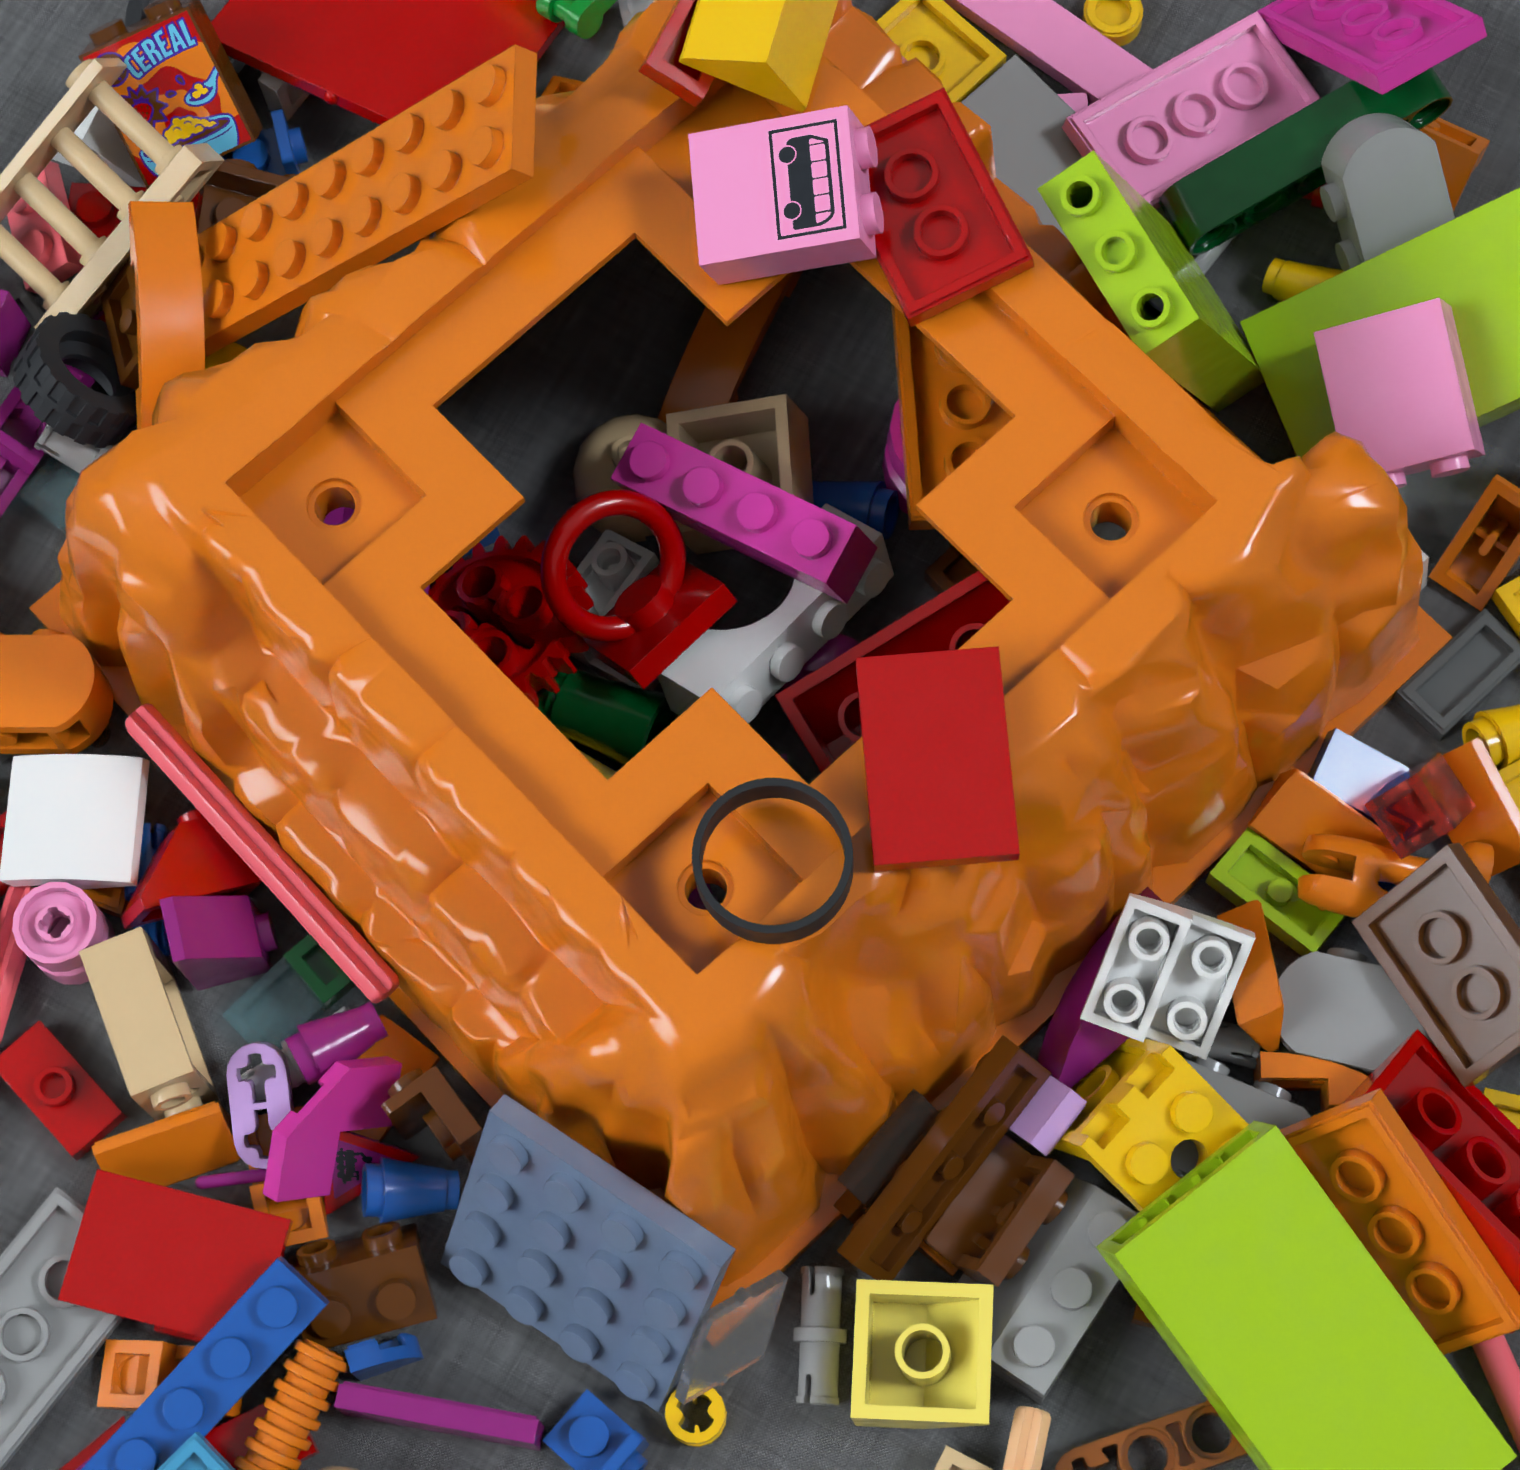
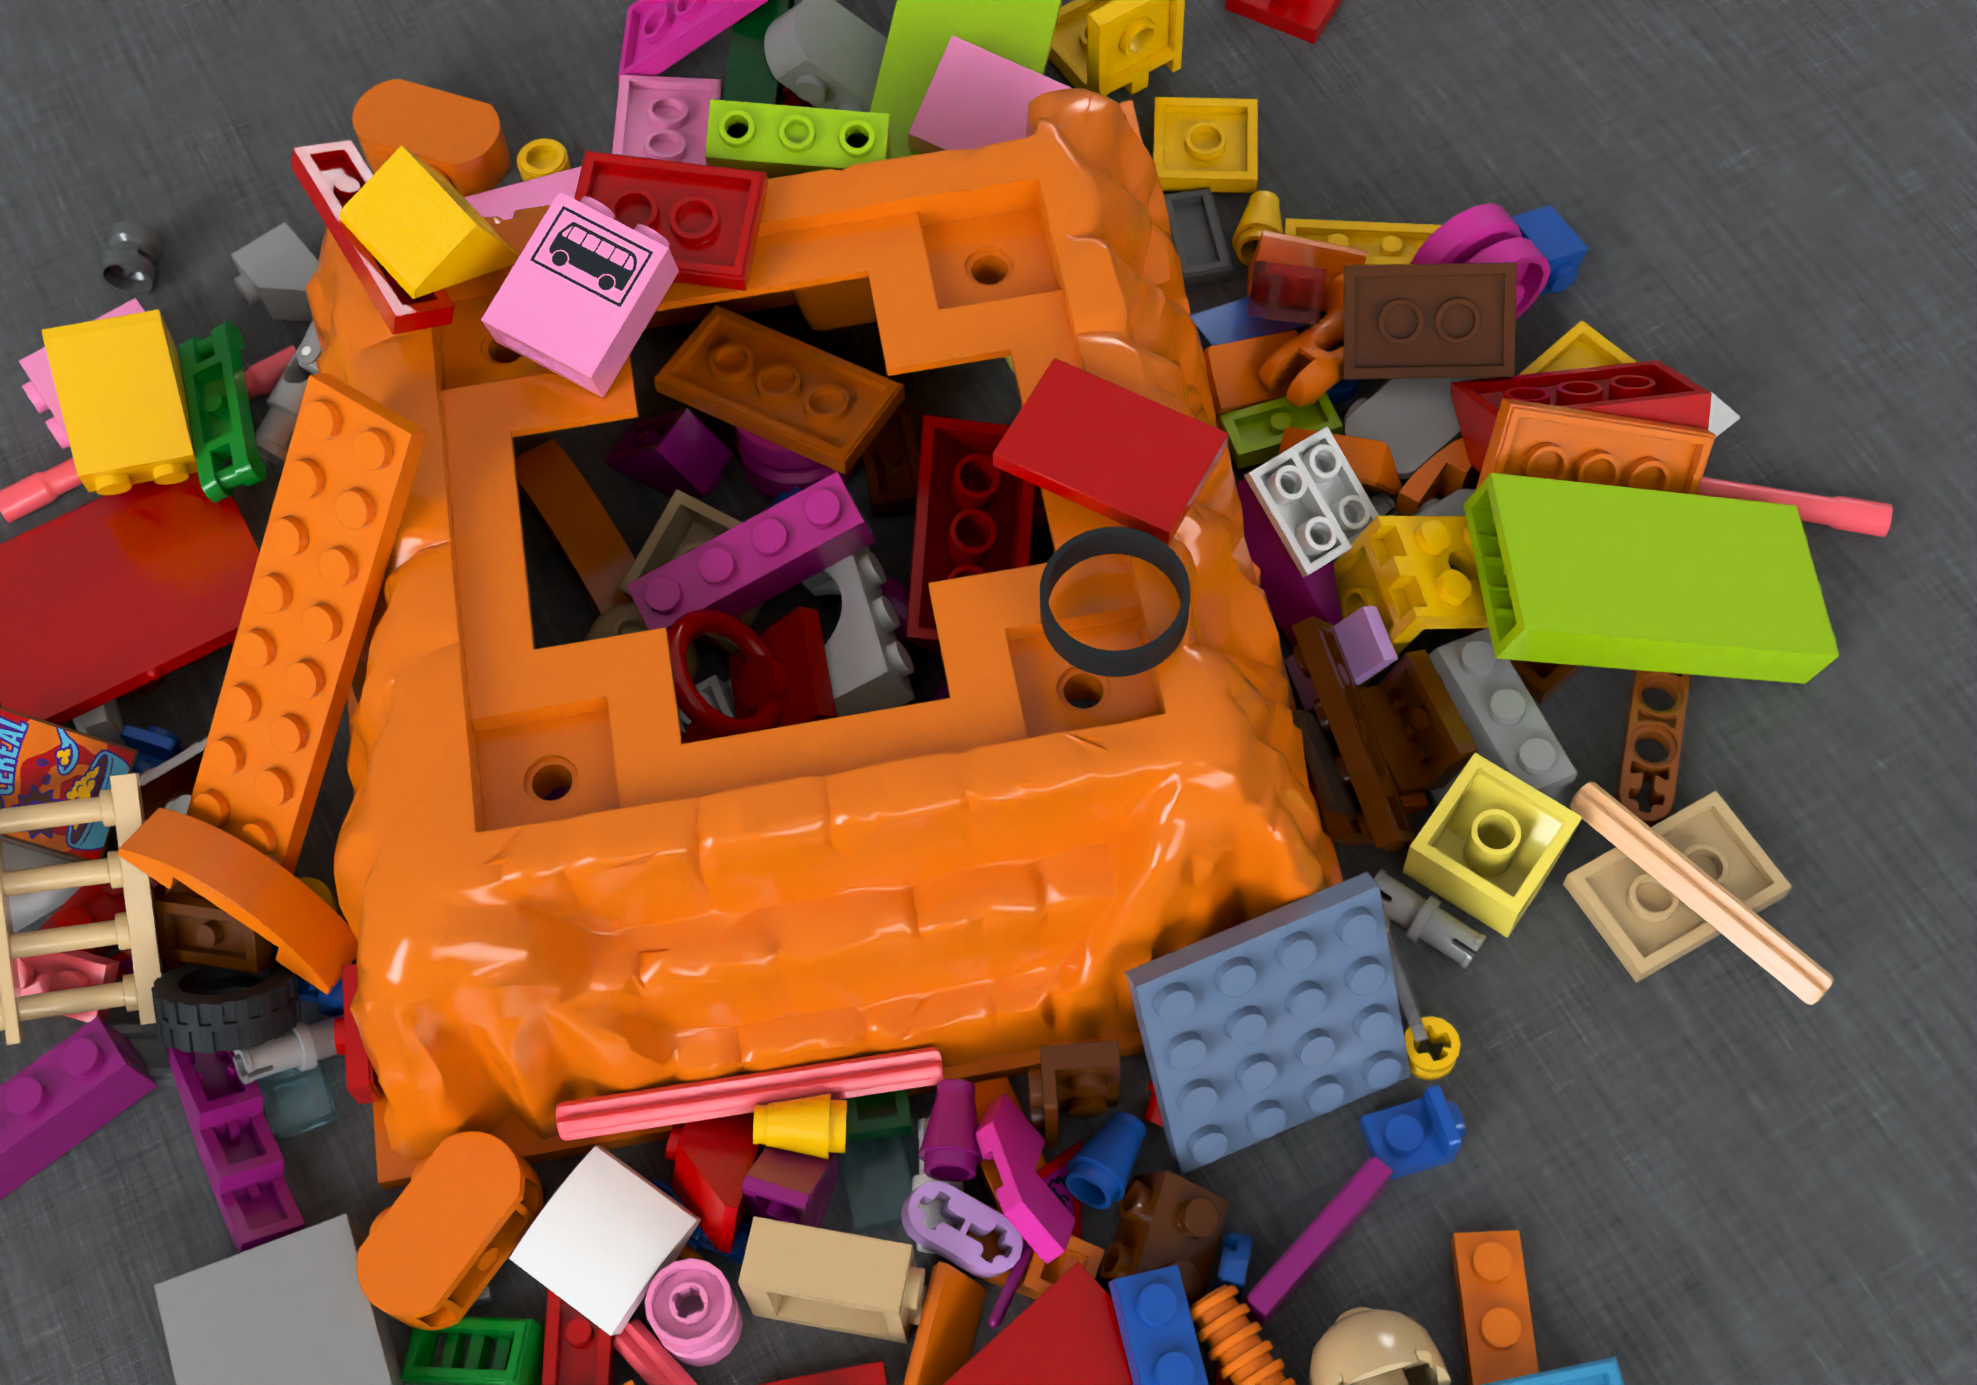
camera: 60 degrees left, 10 degrees down
none -> magenta slope [604,408,733,498]
none -> yellow cone [753,1093,847,1159]

